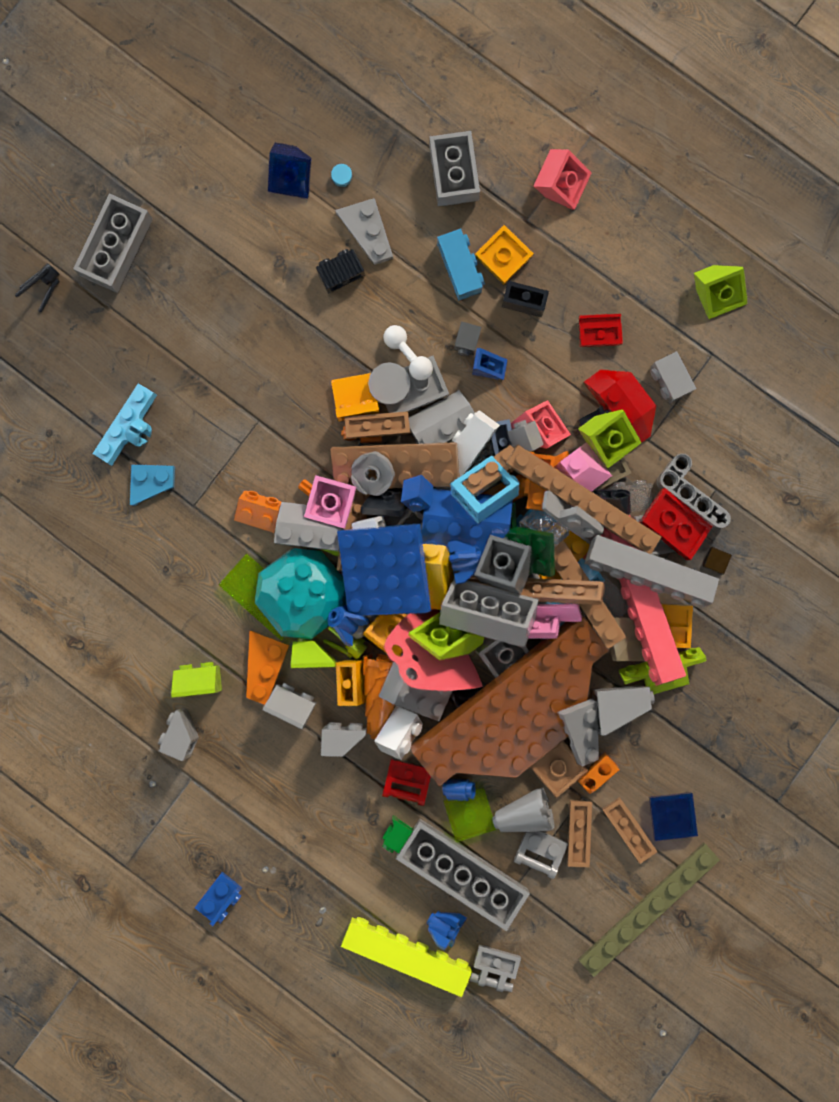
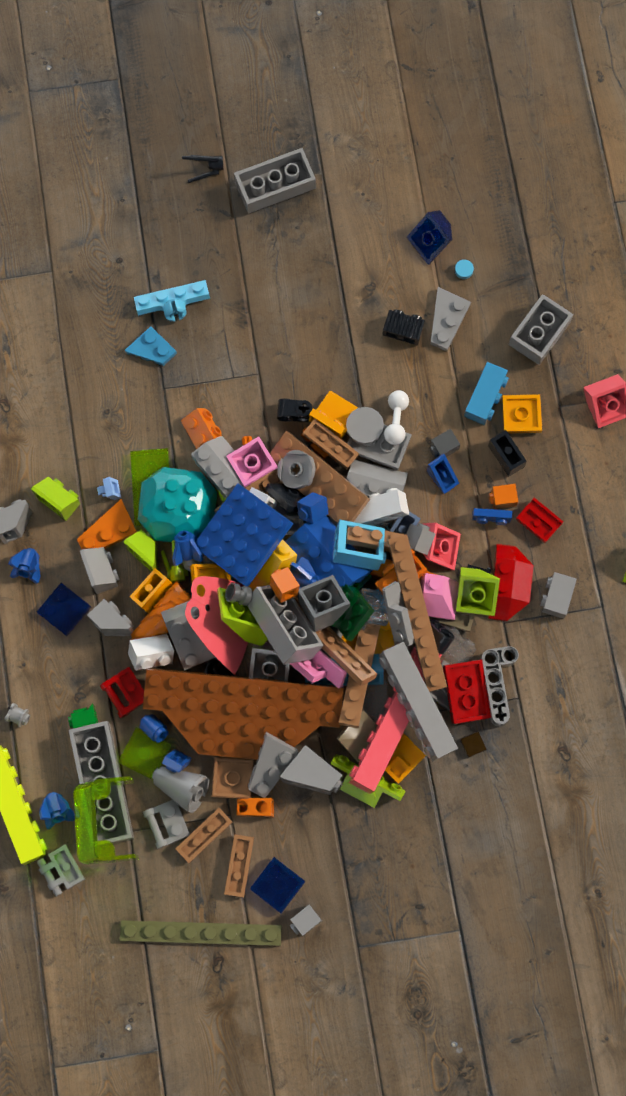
camera: 45 degrees right, 10 degrees down
none -> light grey brick [5,703,30,727]
none -> blue brick [8,548,41,584]
none -> clear blue plate [37,583,91,637]
none -> clear neon green windscreen [73,776,139,865]
none -> light blue tile [97,477,121,500]
none -> blue plate [162,749,192,773]
none -> dark grey wheel [225,582,252,606]
none -> orange brick [269,567,300,603]
none -> black piece [277,398,313,422]
none -> light grey brick [290,905,322,936]
none -> blue plate [472,508,512,525]
none -> orange brick [489,484,518,510]

